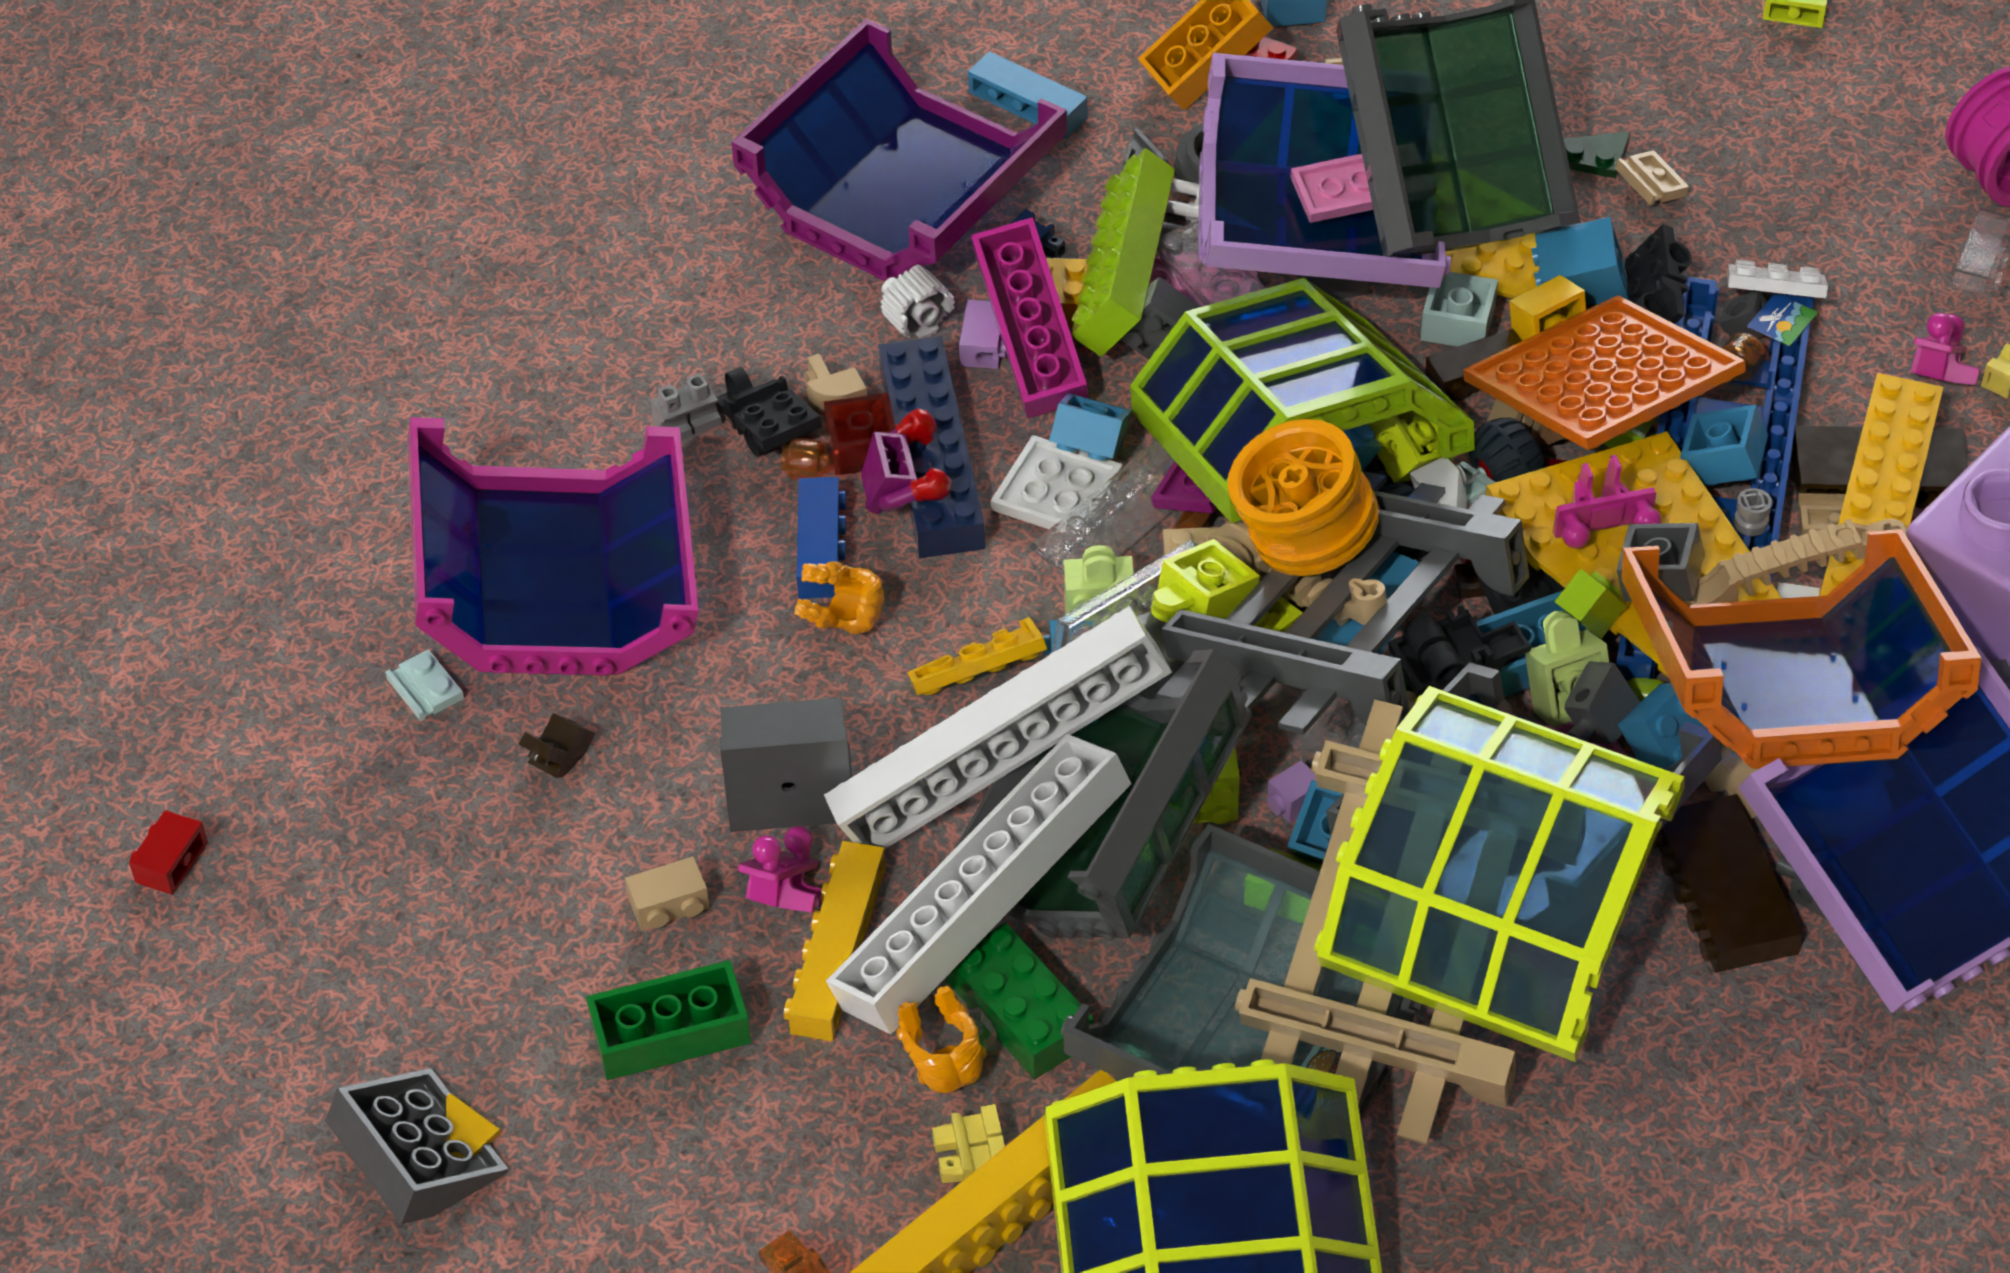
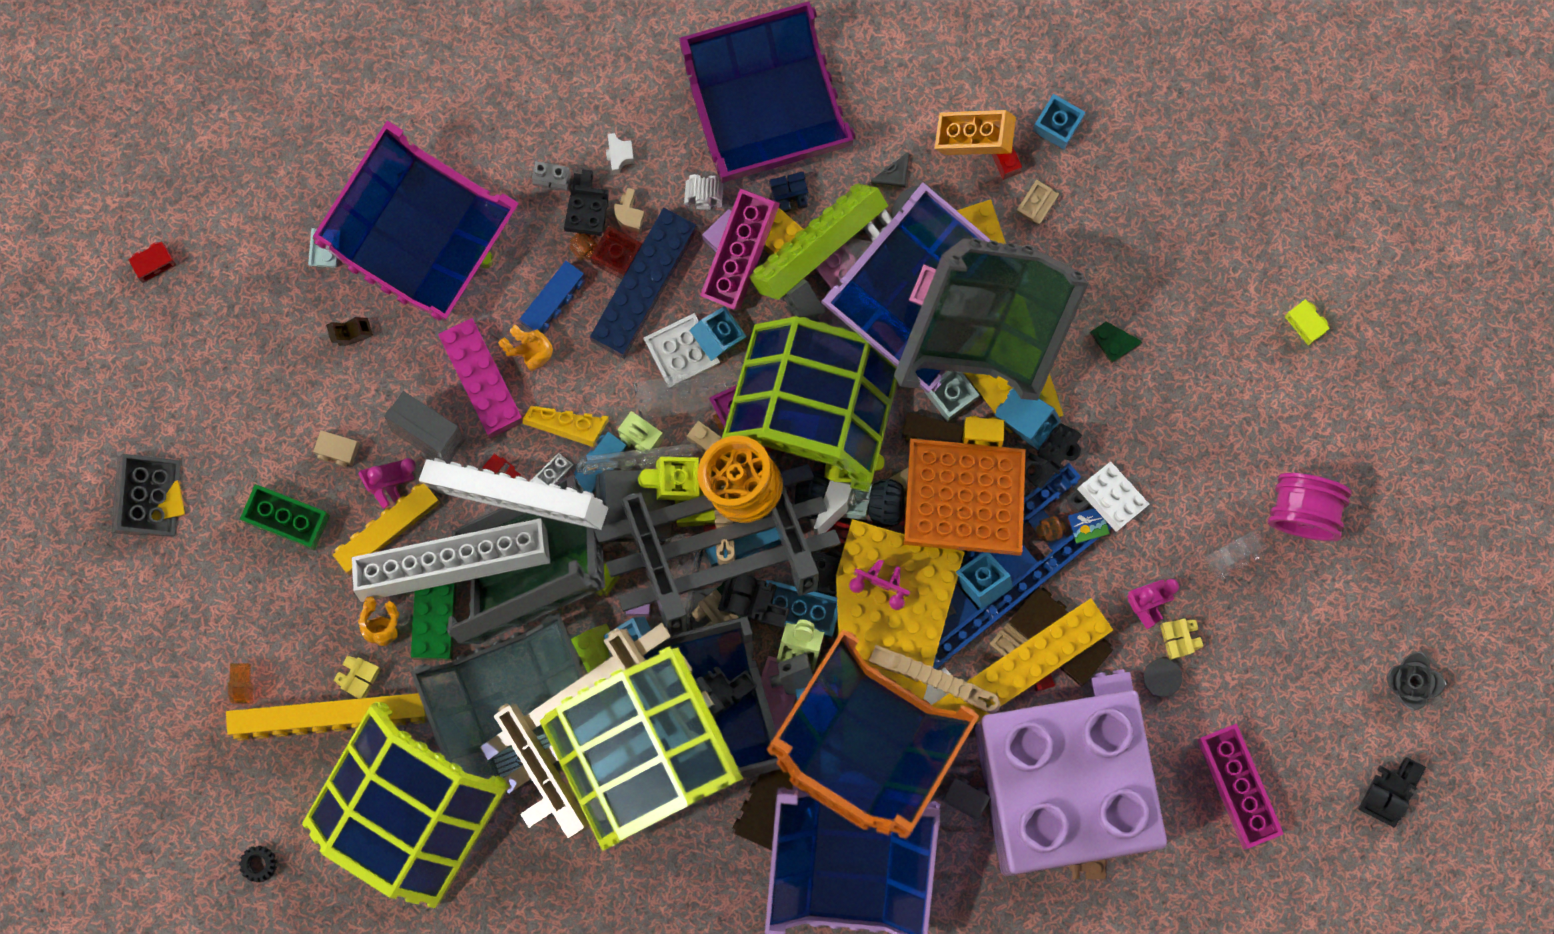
camera: 35 degrees right, 30 degrees up
magenta torso [861,408,952,514] -> none
dark azure brick [968,51,1088,139] -> none
lime brick [1554,568,1627,639] -> none
tan plate [1615,150,1689,205] -> none
dark grey brick [1616,523,1705,602] -> none
light grey wheel [1734,488,1772,536] -> none
none -> dark pink brick [438,318,523,439]
none -> white brick [606,133,634,175]

